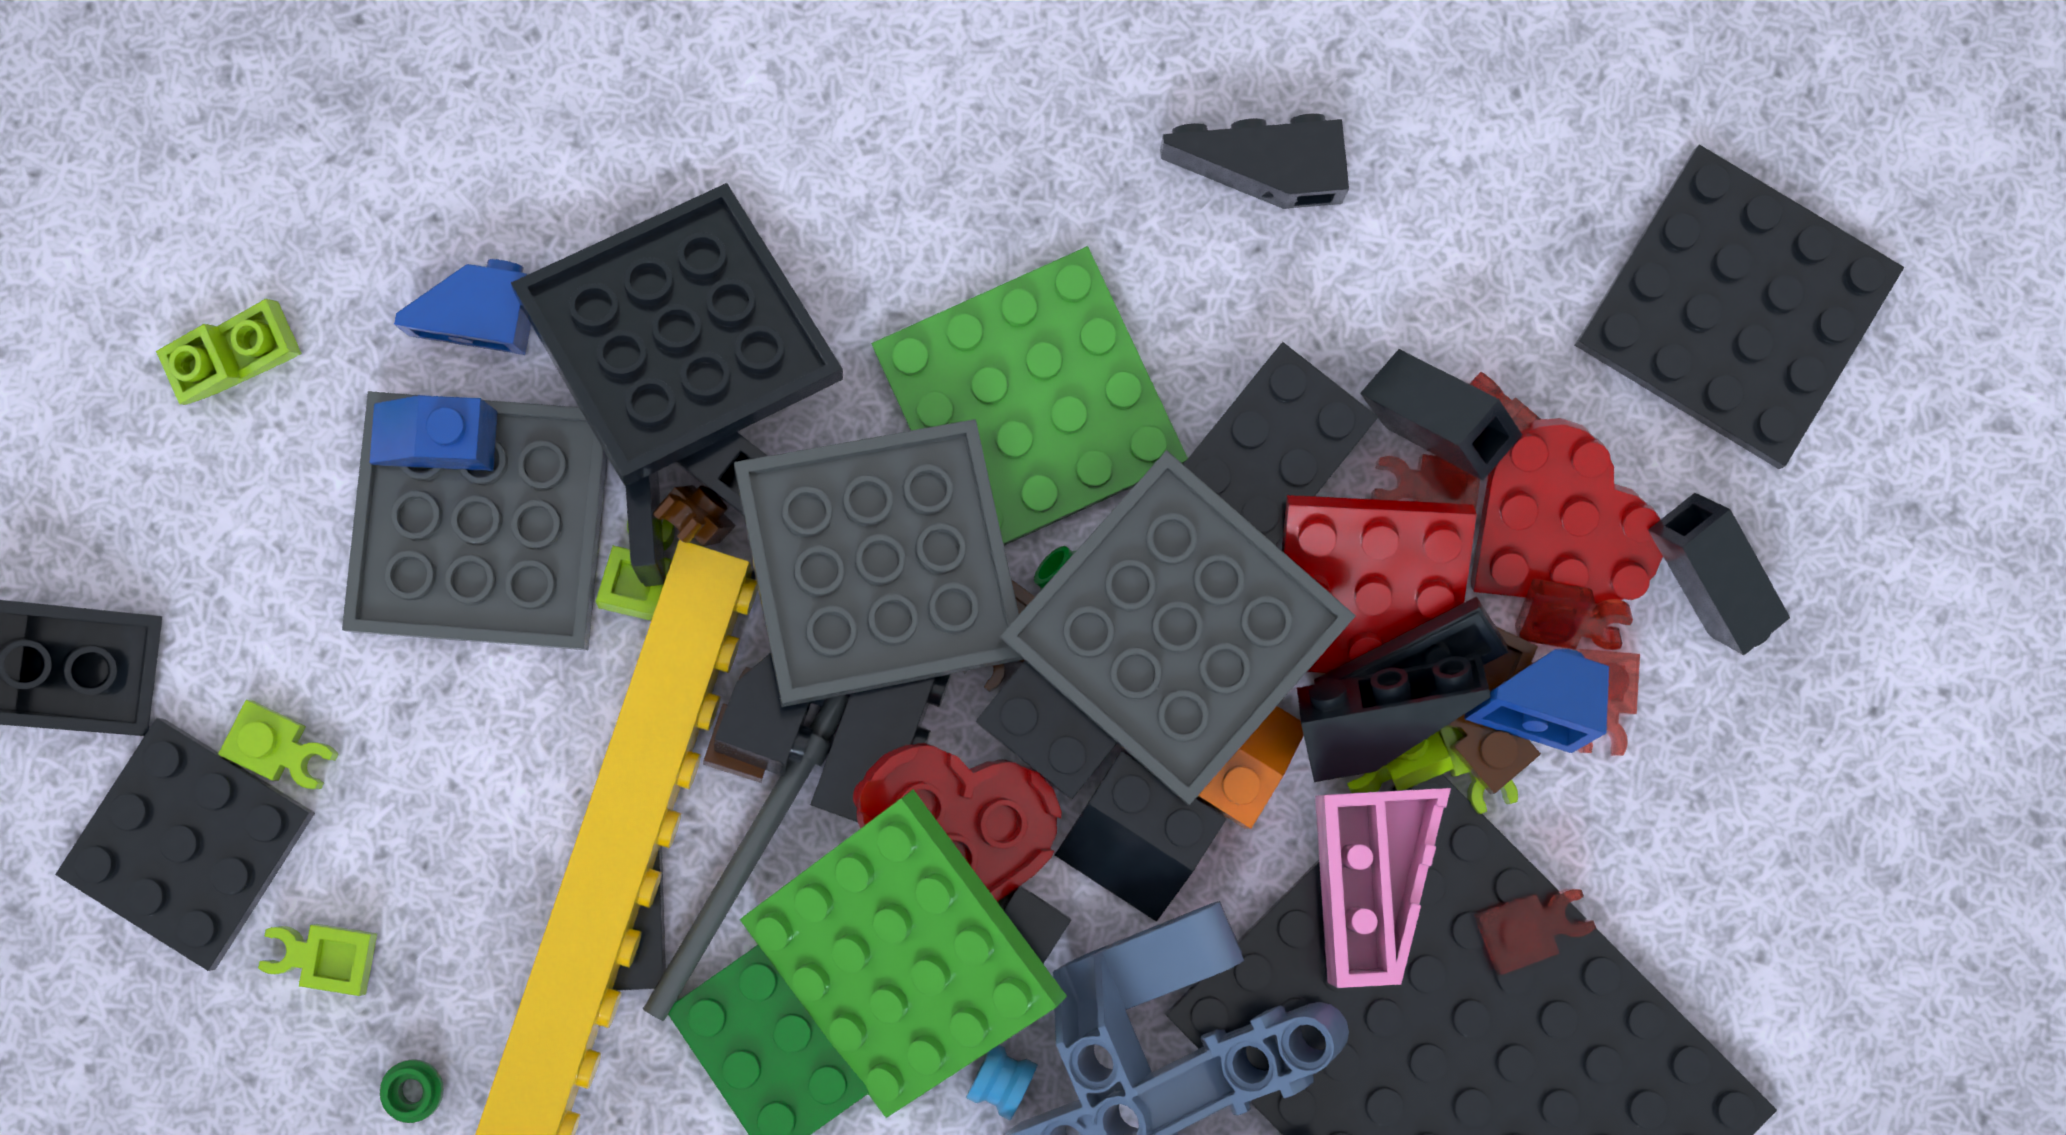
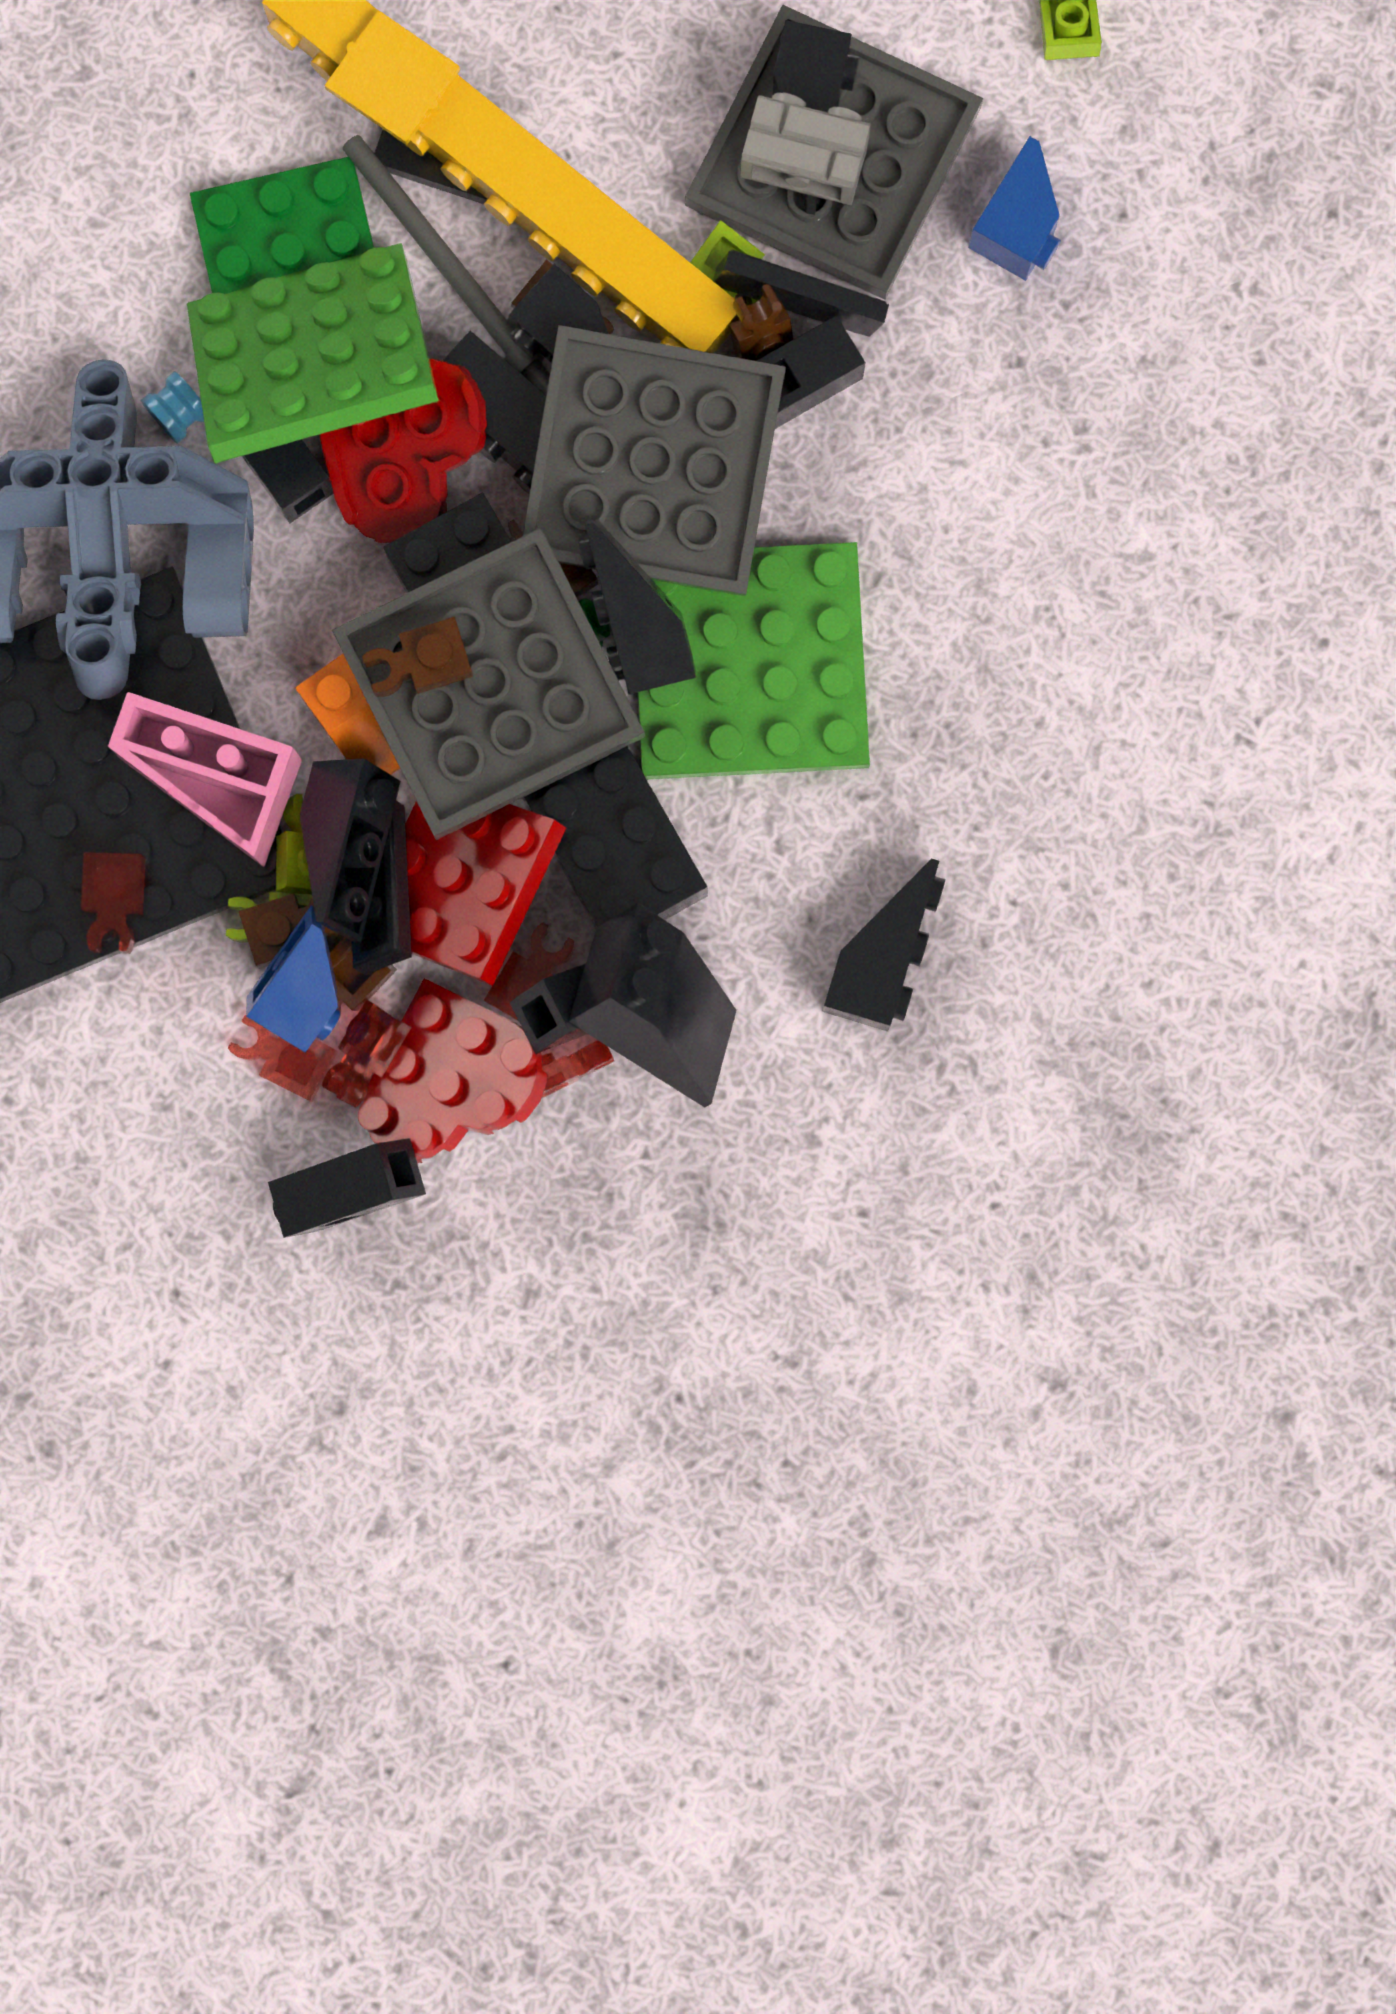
camera: 115 degrees right, 0 degrees up
blue slope [369,395,498,471] -> none
black plate [511,183,843,487] -> none
black slope [1054,751,1227,922] -> none
black plate [1574,144,1904,469] -> none
none -> yellow piece [324,10,460,145]
none -> reddish brown plate [362,617,474,697]
none -> black slope [568,903,737,1108]
none -> black slope [577,516,696,694]
none -> light grey brick [741,93,871,205]
none -> black slope [773,20,860,215]

